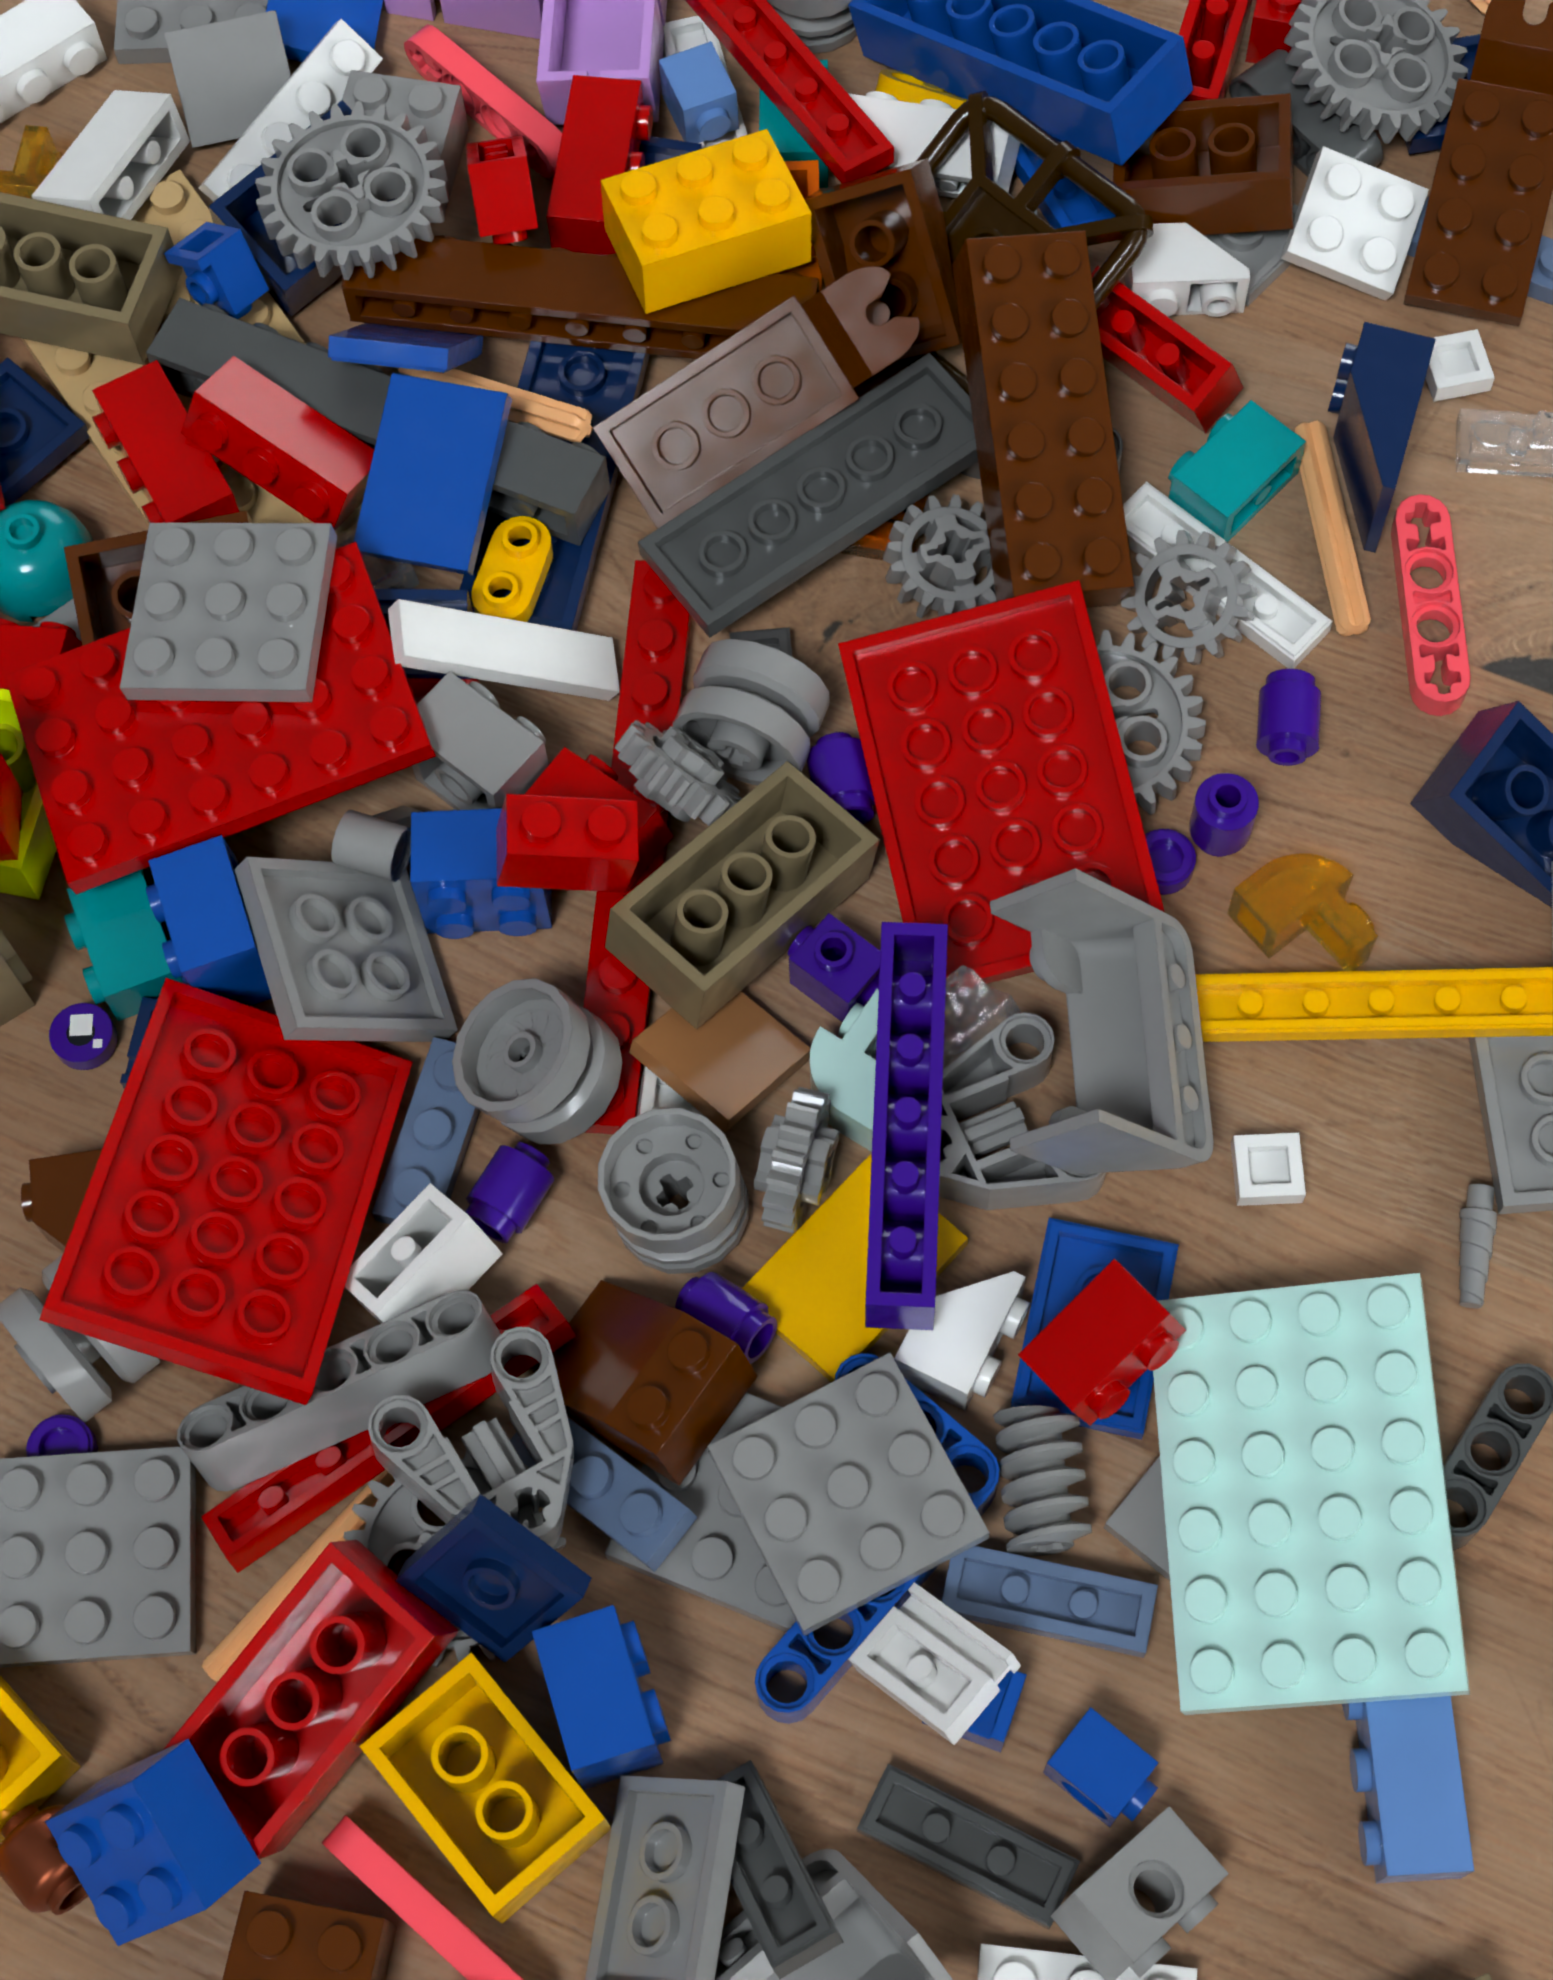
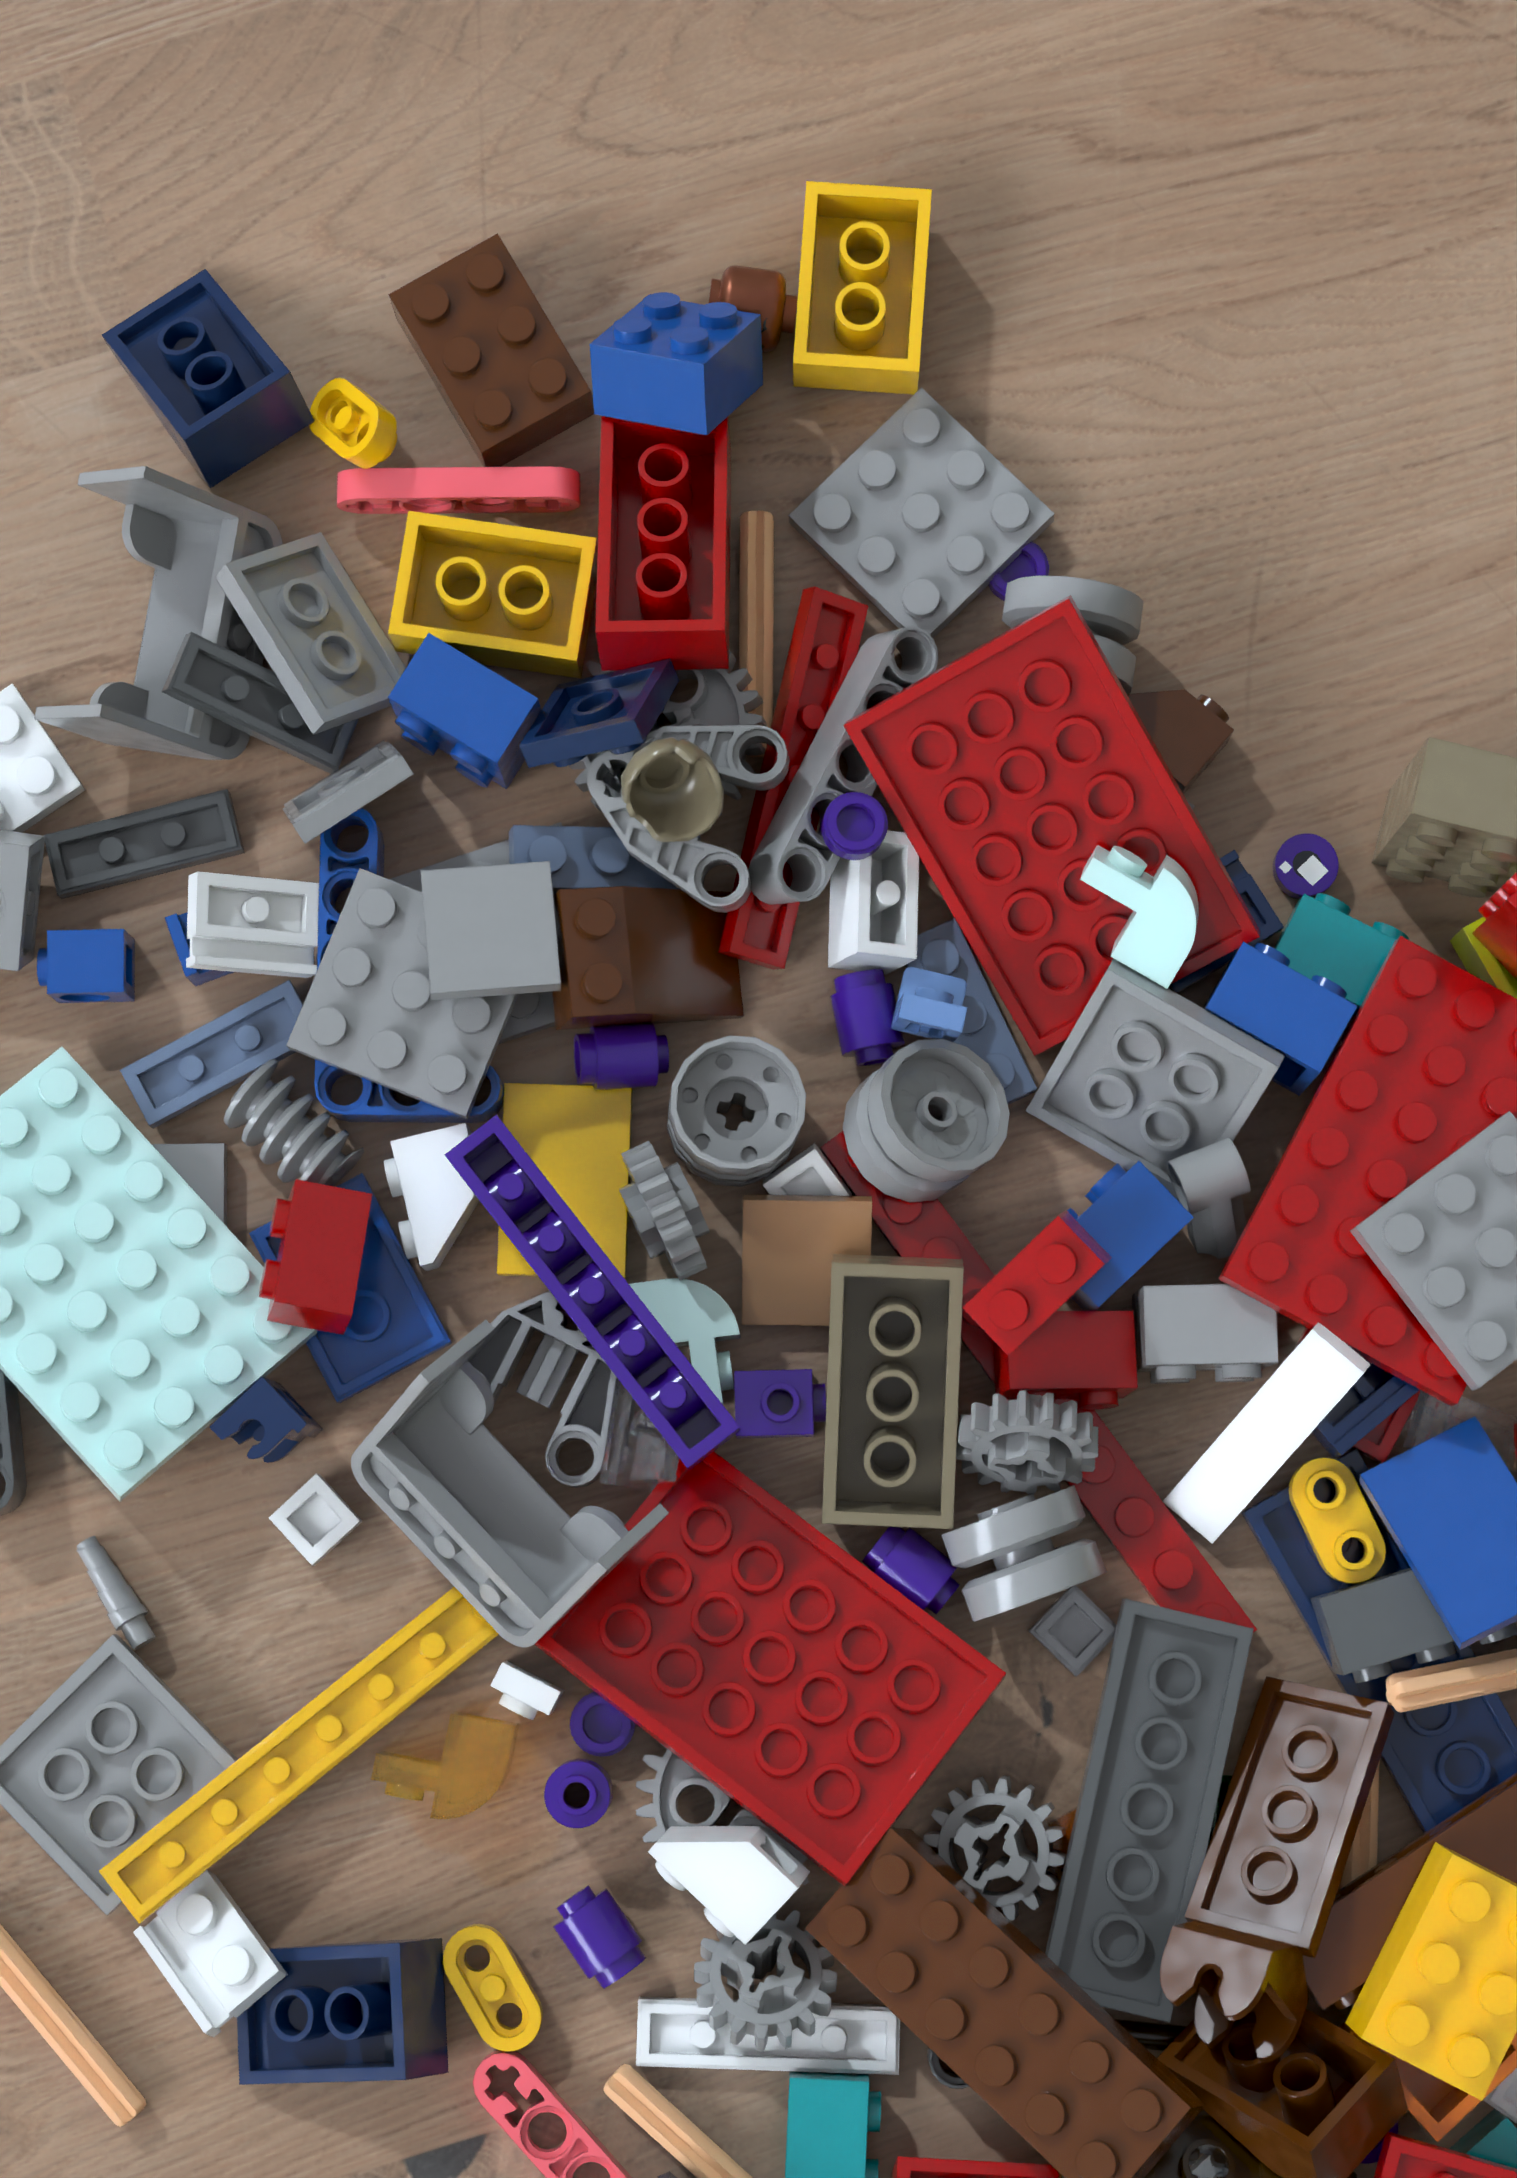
camera: 140 degrees right, 15 degrees up
none -> dark blue hinge [210,1377,323,1463]
none -> light grey tile [282,740,414,844]
none -> light grey tile [420,861,561,1000]
none -> yellow plate [443,1924,543,2052]
none -> white plate [490,1661,564,1720]
none -> dark tan hair [621,737,724,842]
none -> white slope [648,1826,810,1945]
none -> dark purple tile [821,792,888,860]
none -> medium blue bracket [891,967,968,1042]
none -> light aqua brick [1080,845,1199,989]

